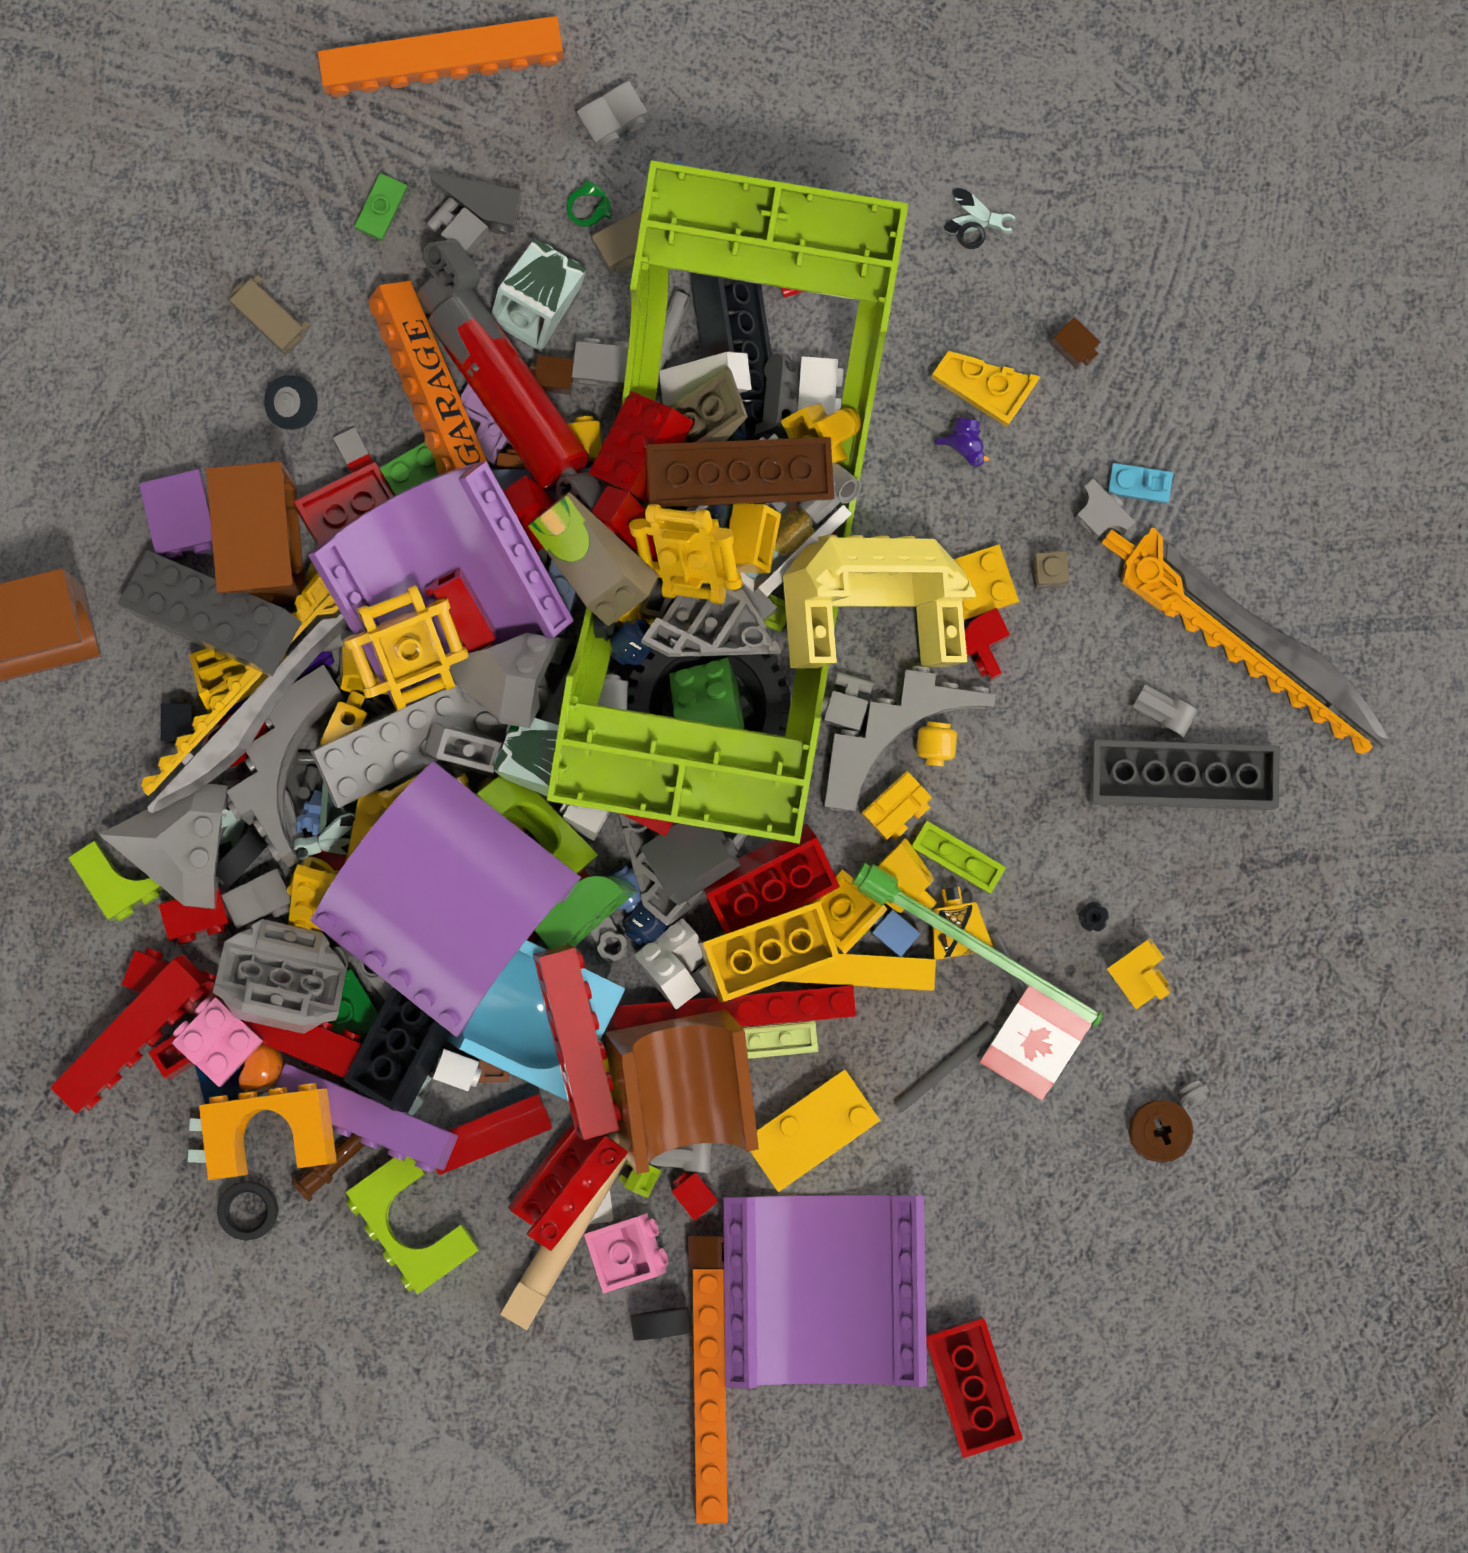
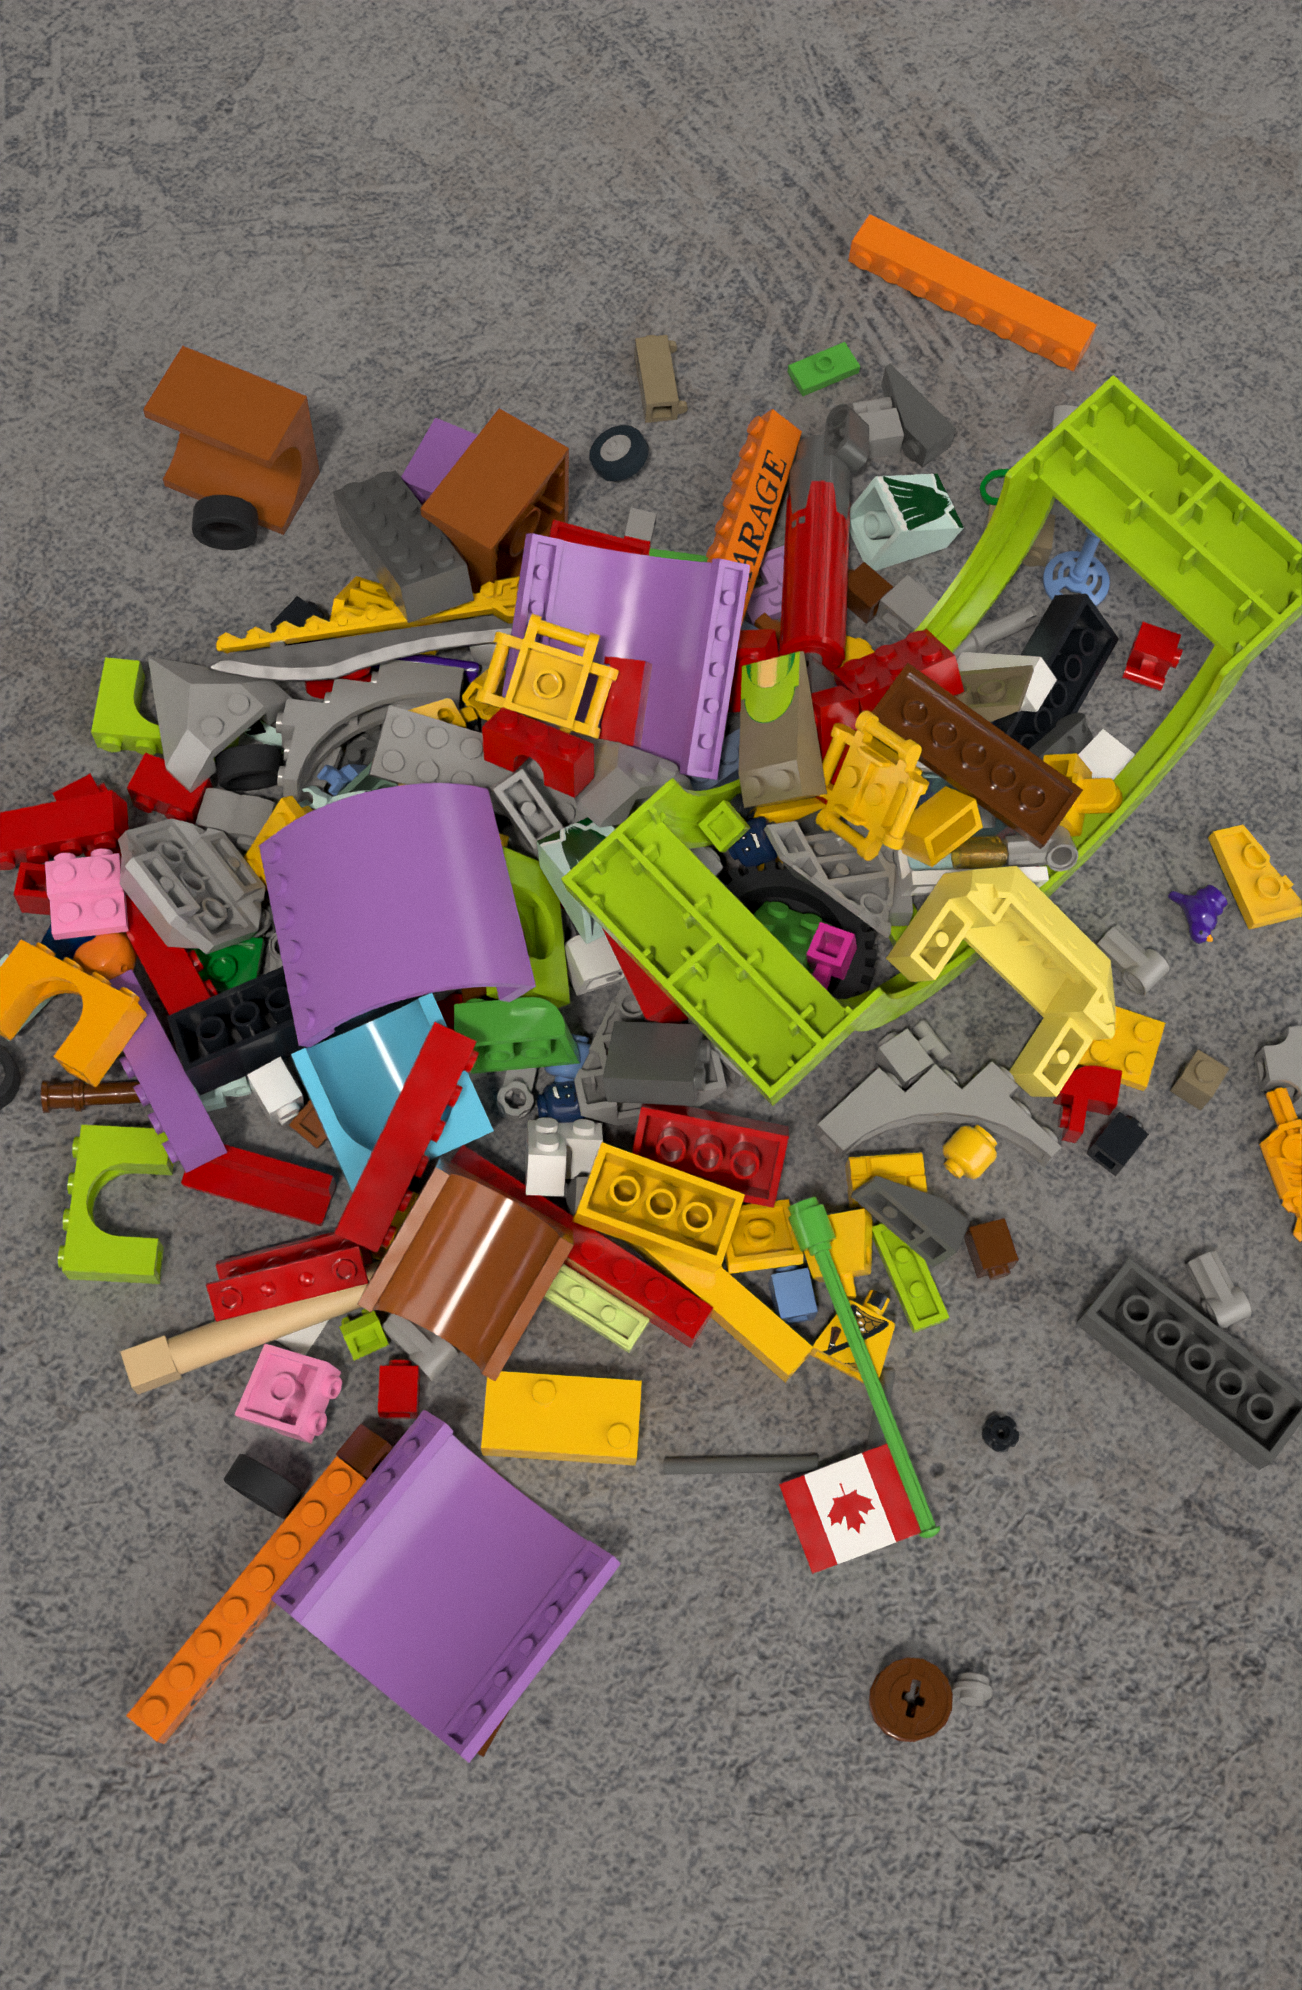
camera: 35 degrees right, 15 degrees down
red brick [926,1316,1023,1458] -> none
yellow plate [1107,938,1173,1009] -> none
none -> black tyre [192,495,258,550]
none -> red arch [482,707,594,798]
none -> lime tile [698,800,750,852]
none -> dark pink brick [806,922,857,989]
none -> dark grey slope [851,1176,970,1267]
none -> reddish brown brick [964,1218,1019,1280]
none -> black brick [1087,1112,1149,1177]
none -> light grey piece [1096,924,1170,996]

